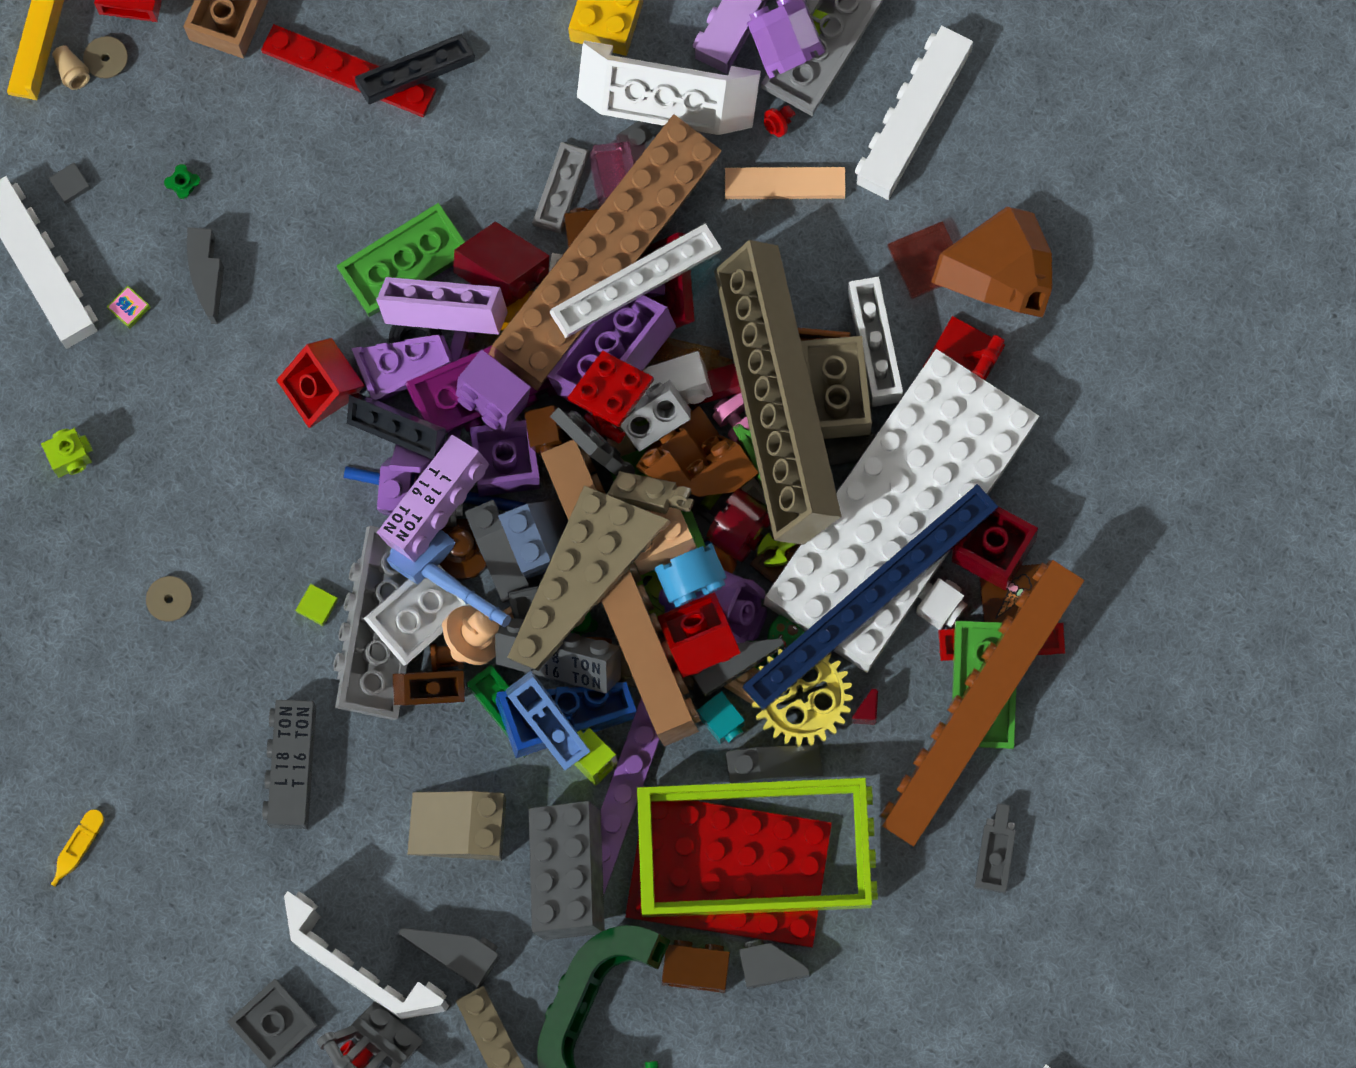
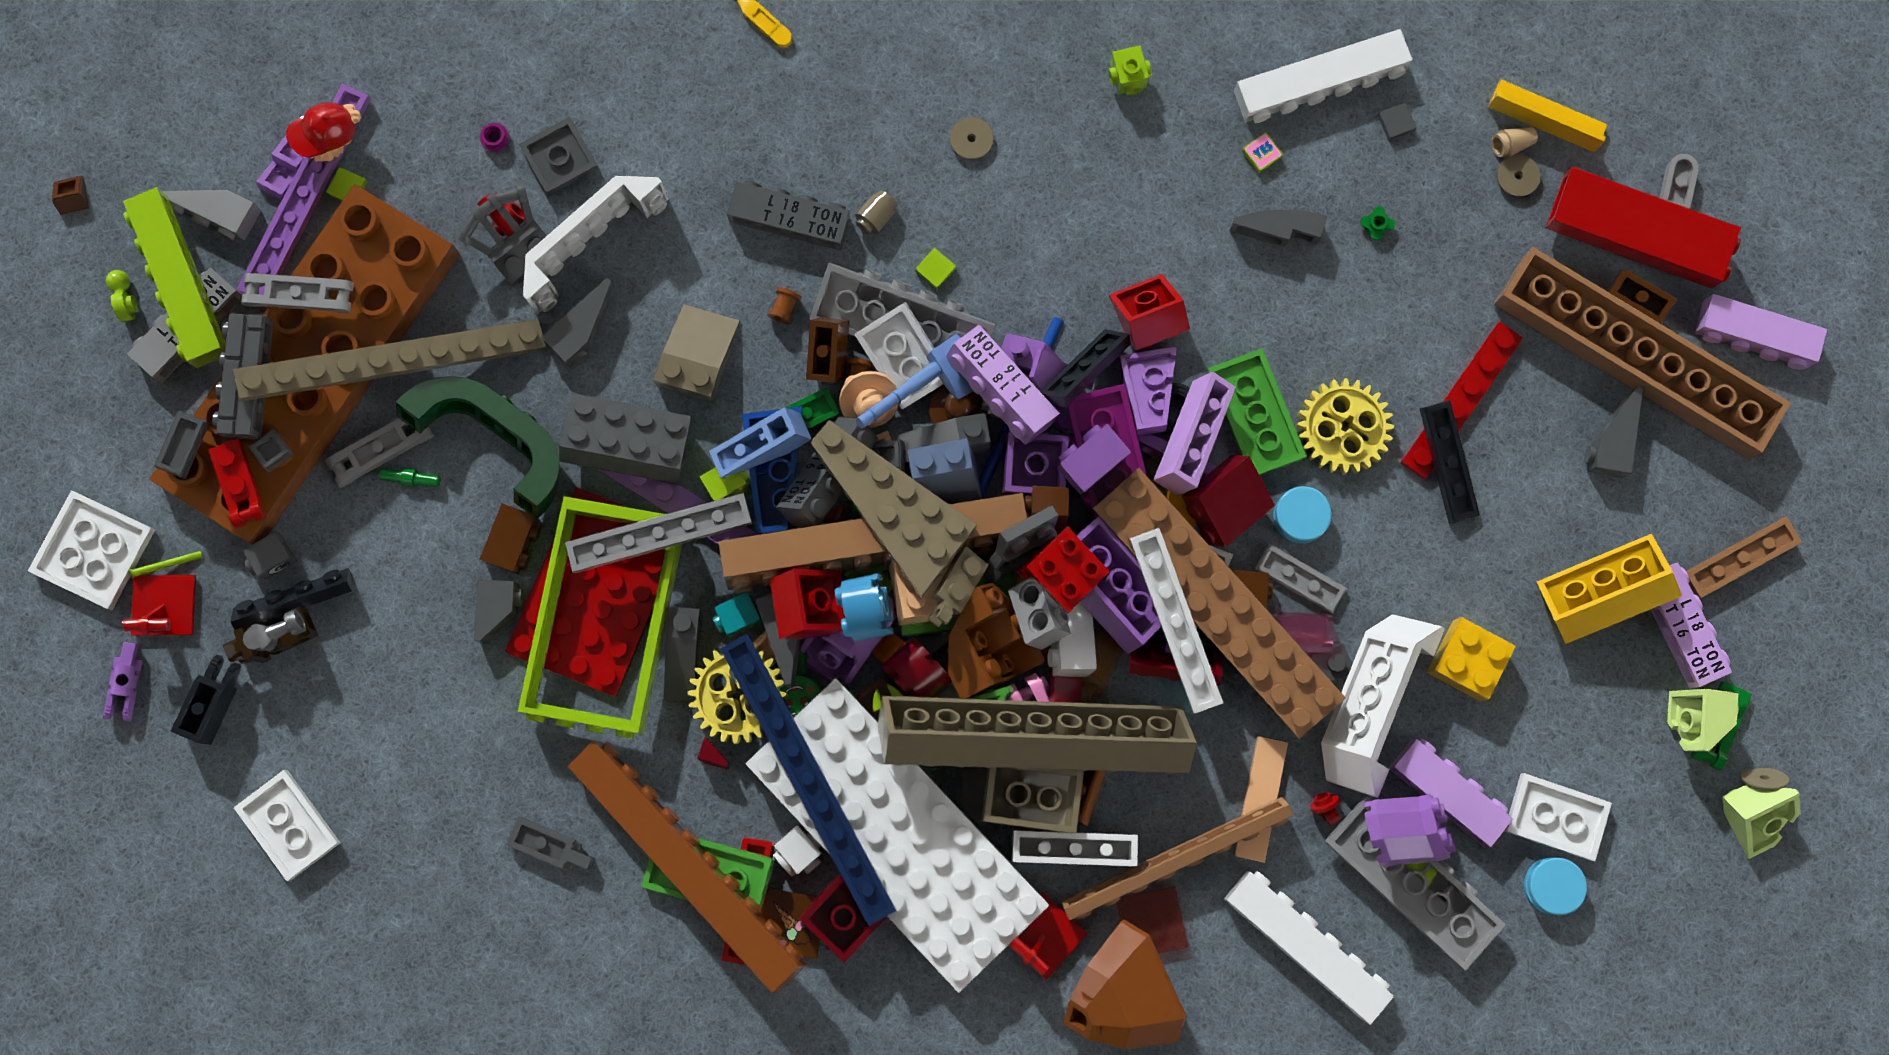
camera: 95 degrees right, 5 degrees up
none -> light grey plate [565,493,752,573]
none -> dark orange bush [767,287,802,325]
none -> dark tan brick [855,190,898,234]
none -> medium nougat plate [1061,797,1294,920]
none -> medium azure head [1273,486,1332,544]
none -> light yellow gear [1296,378,1394,475]

